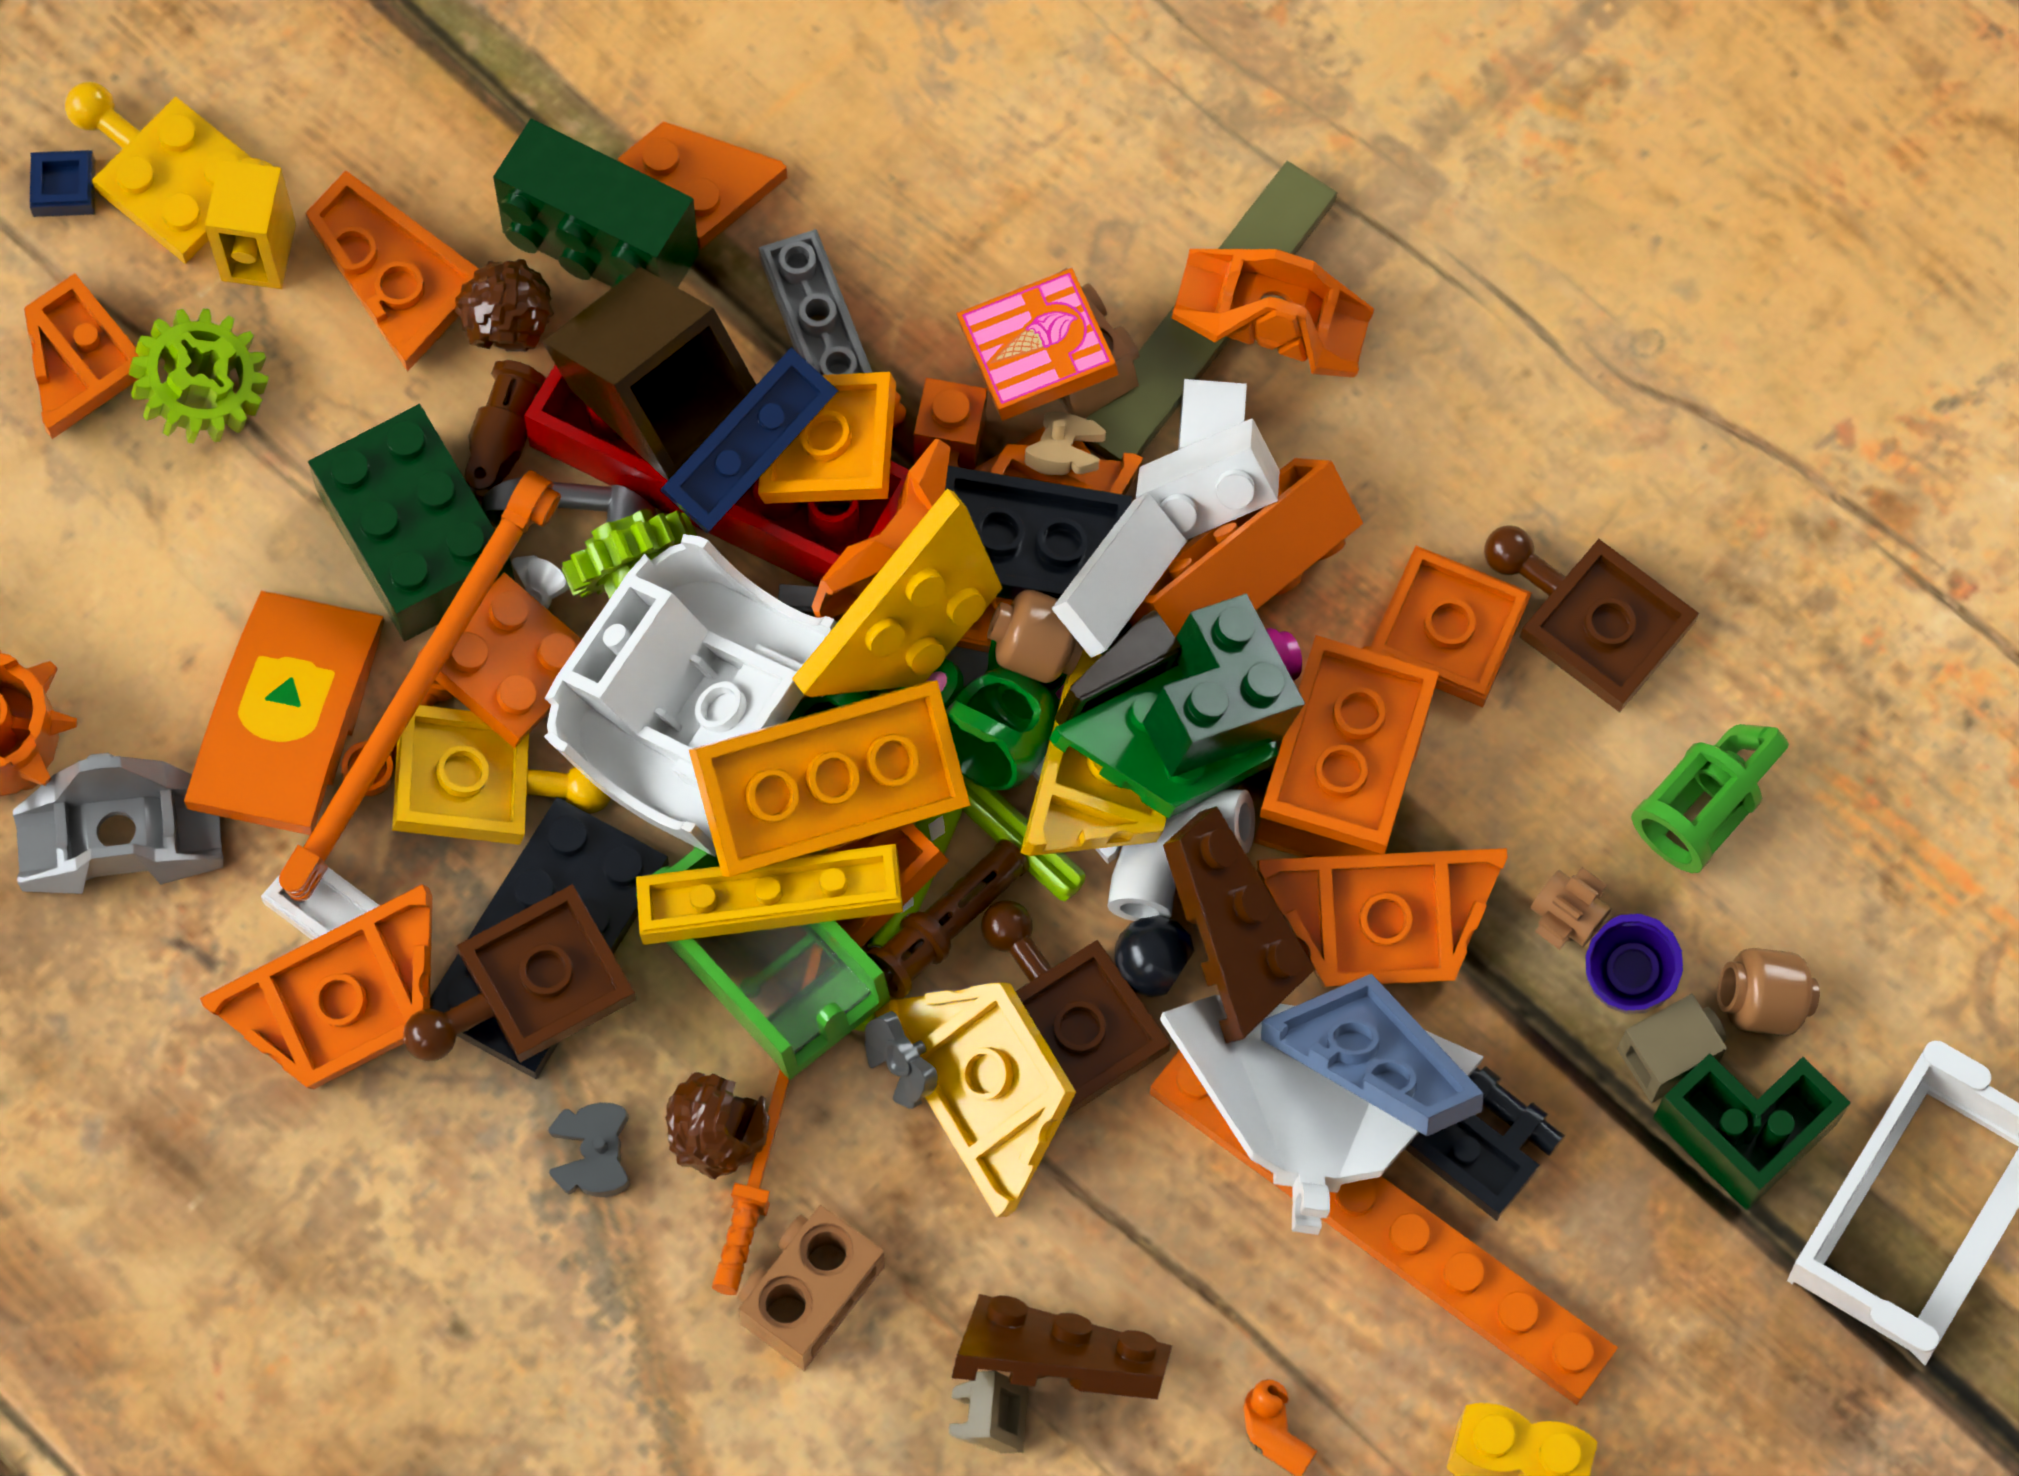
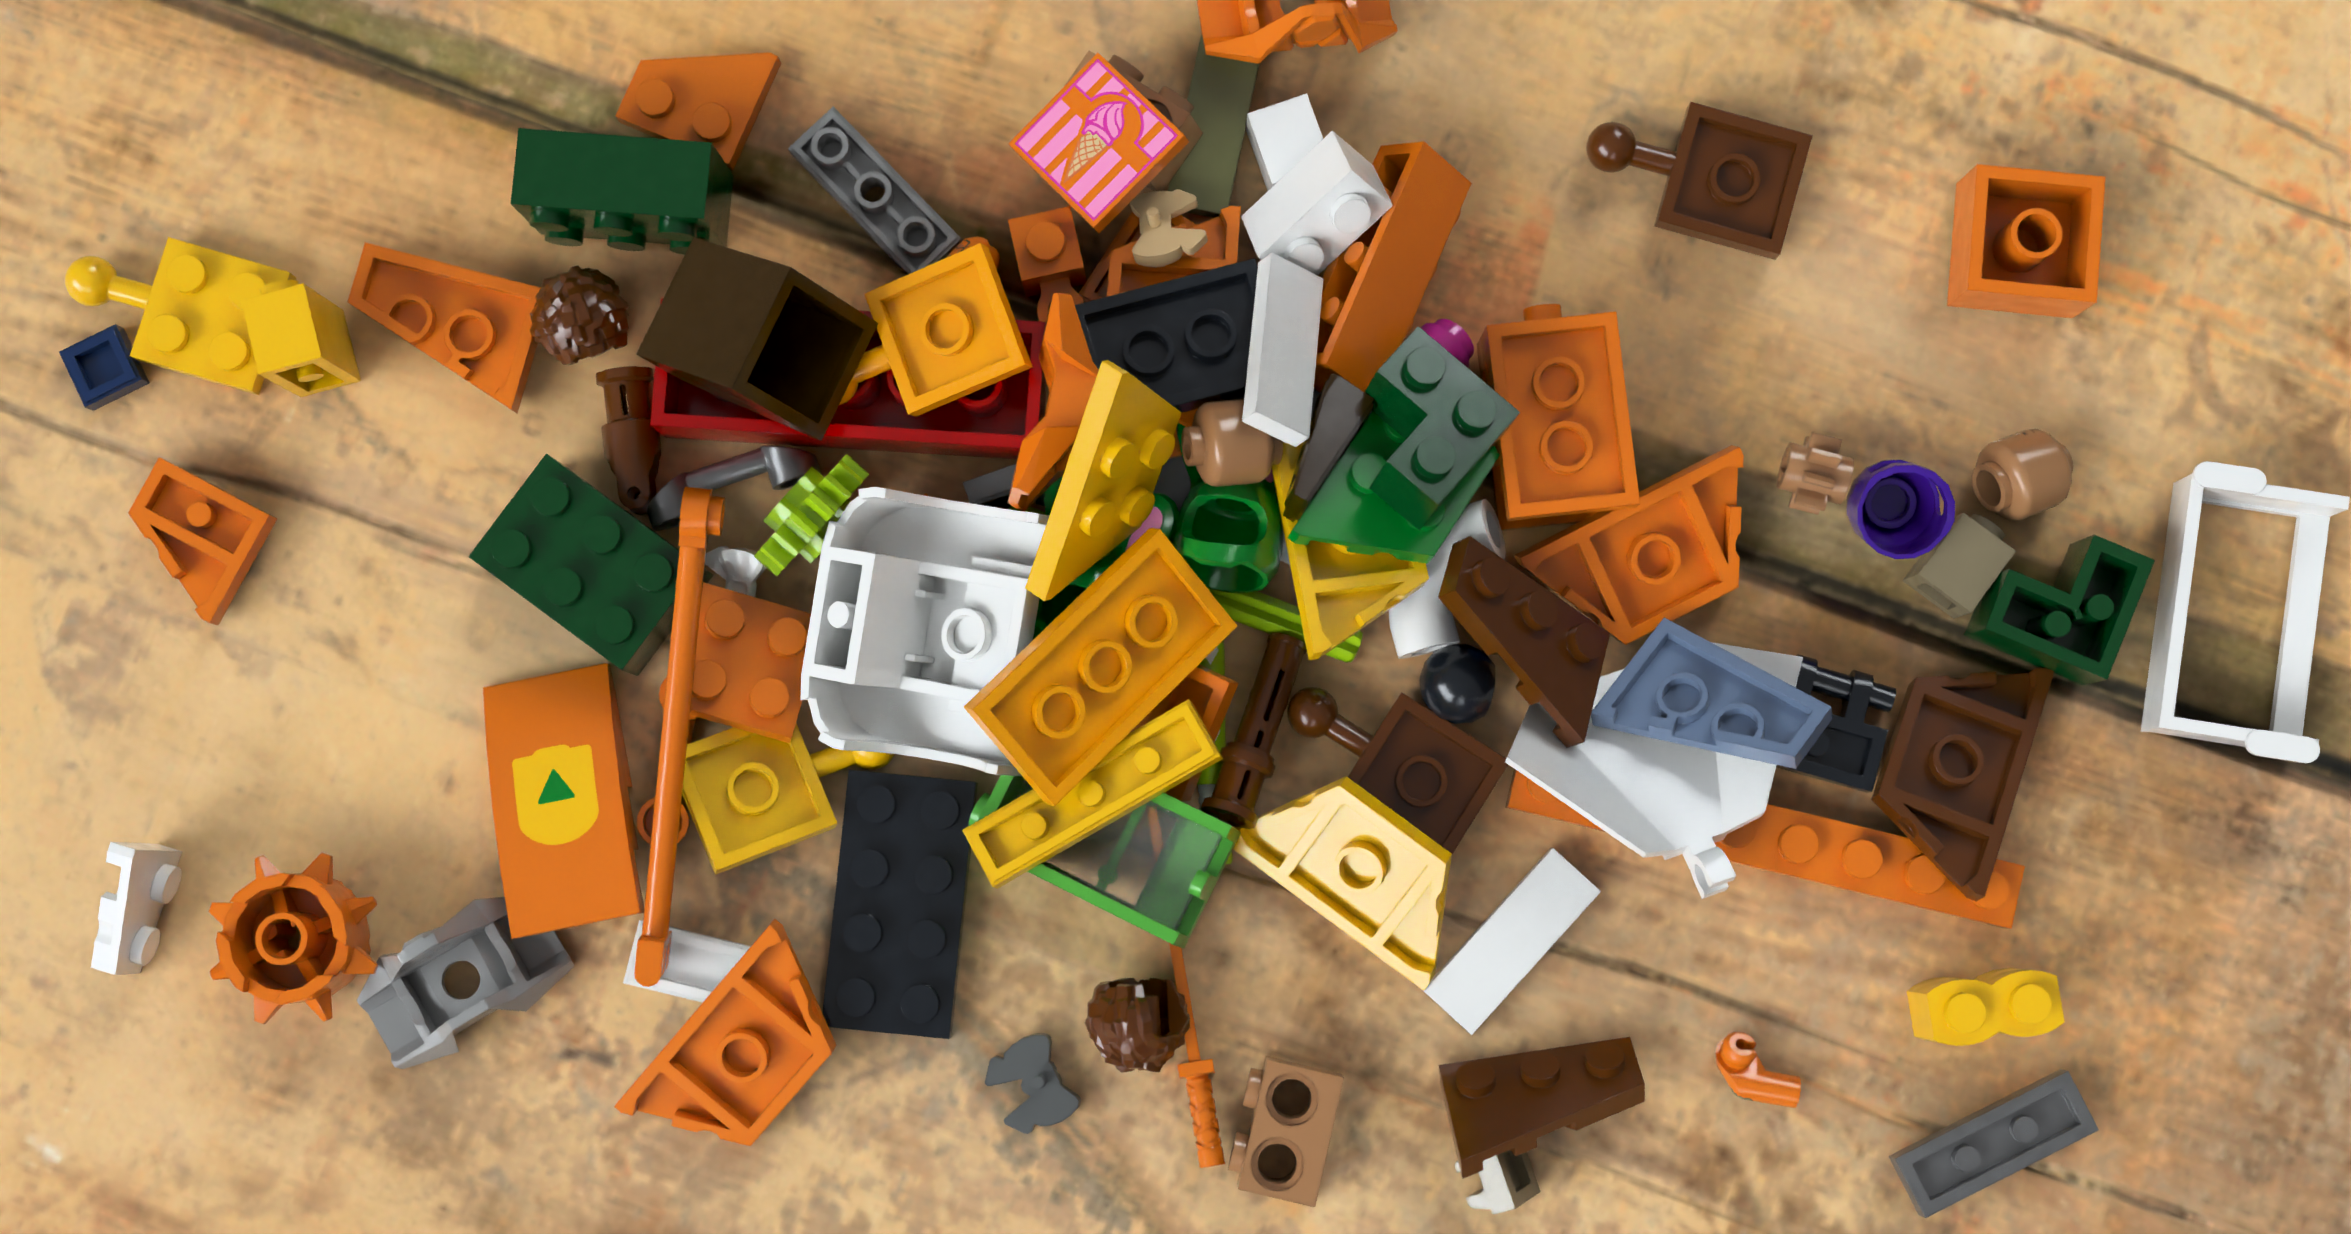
camera: 15 degrees left, 15 degrees up
lime gear [129,308,268,443] -> none
reddish brown plate [403,884,636,1063] -> none
dark blue plate [660,347,838,534] -> none
dark grey piece [865,1011,938,1109] -> none
orange tile [1371,545,1532,707] -> none
bright green piece [1631,724,1789,873] -> none
none -> white tile [1424,848,1601,1035]
none -> reddish brown wing [1871,668,2055,902]
none -> orange brick [1947,164,2106,318]

